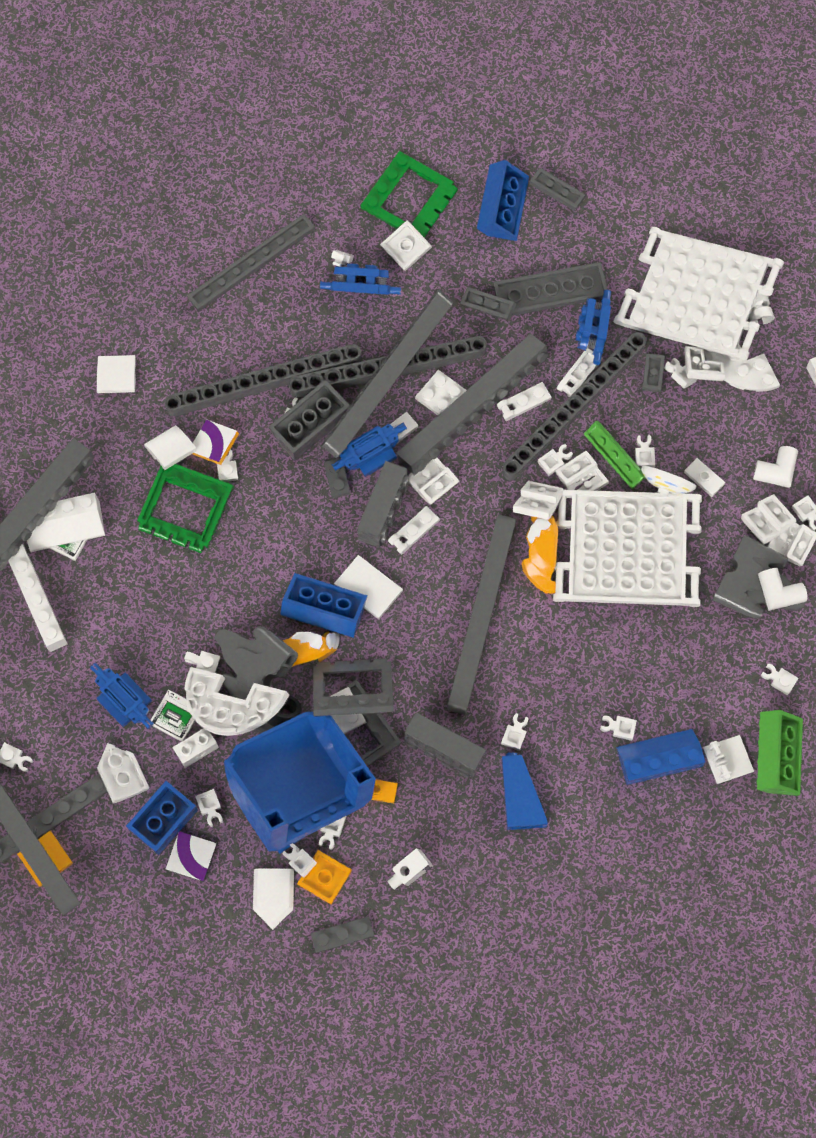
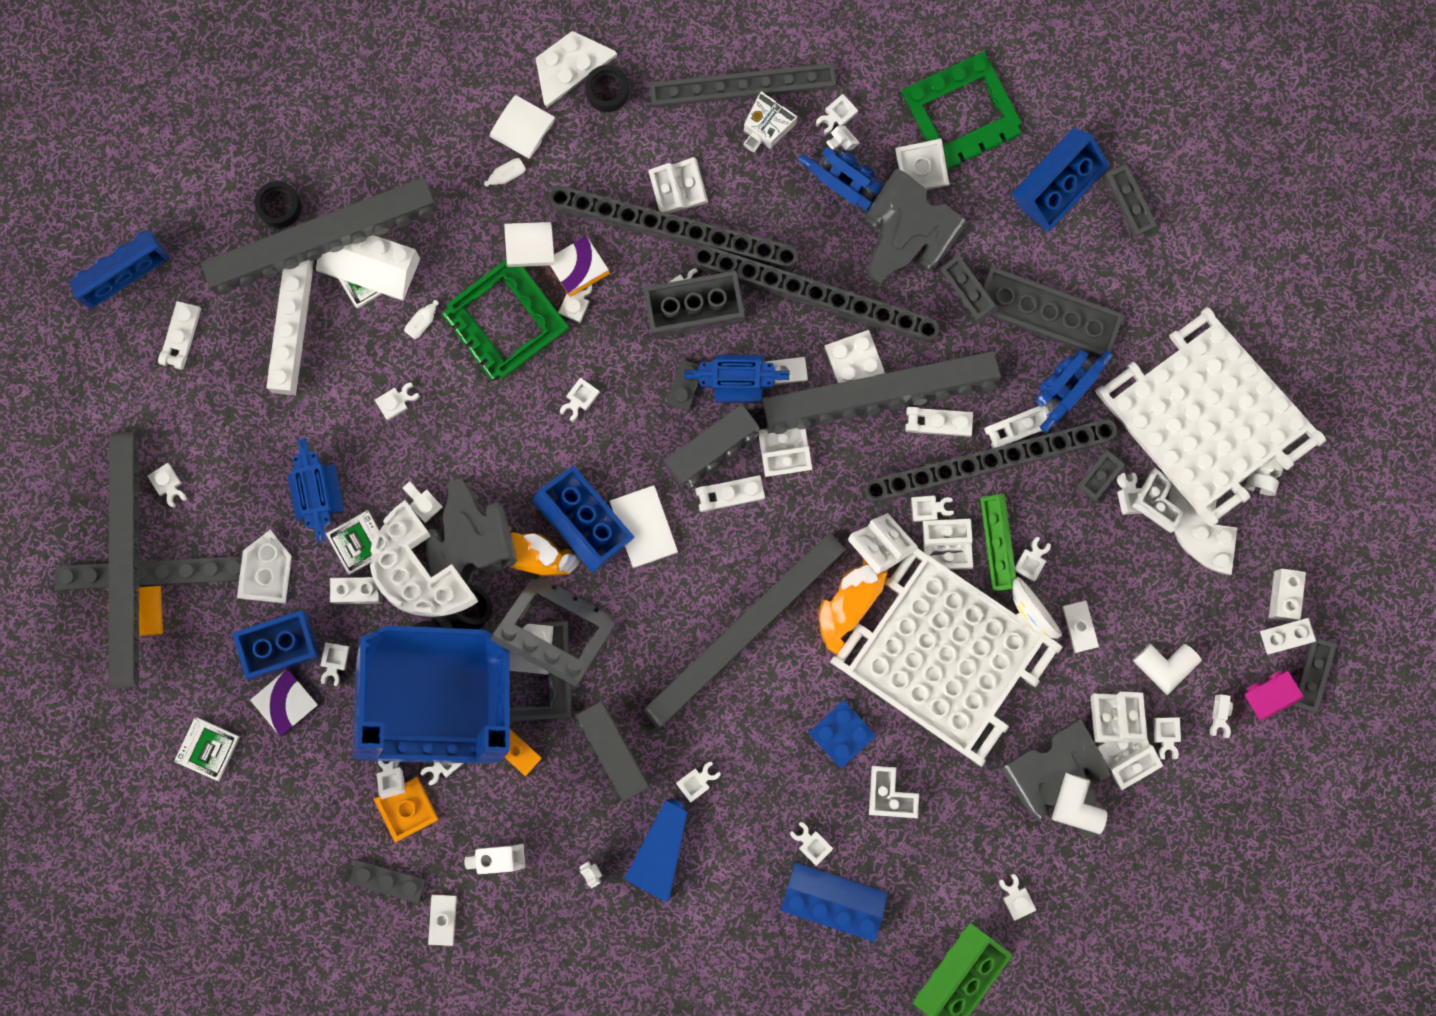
camera: 30 degrees right, 10 degrees up
white tile [253,869,294,930] -> none
dark grey beam [321,289,453,458] -> none
white hinge [703,735,754,784] -> none
none -> white tile [174,717,240,781]
none -> white plate [375,383,420,421]
none -> white piece [404,300,438,340]
none -> white plate [428,894,457,946]
none -> white piece [484,158,526,187]
none -> white wing [536,31,617,108]
none -> white plate [560,378,600,422]
none -> white plate [579,861,602,889]
none -> black tyre [585,65,629,113]
none -> white slope [648,157,708,214]
none -> torso [744,92,797,152]
none -> blue plate [808,700,876,769]
none -> white plate [816,94,858,135]
none -> dark grey rock [864,169,967,284]
none -> white brick [869,766,919,818]

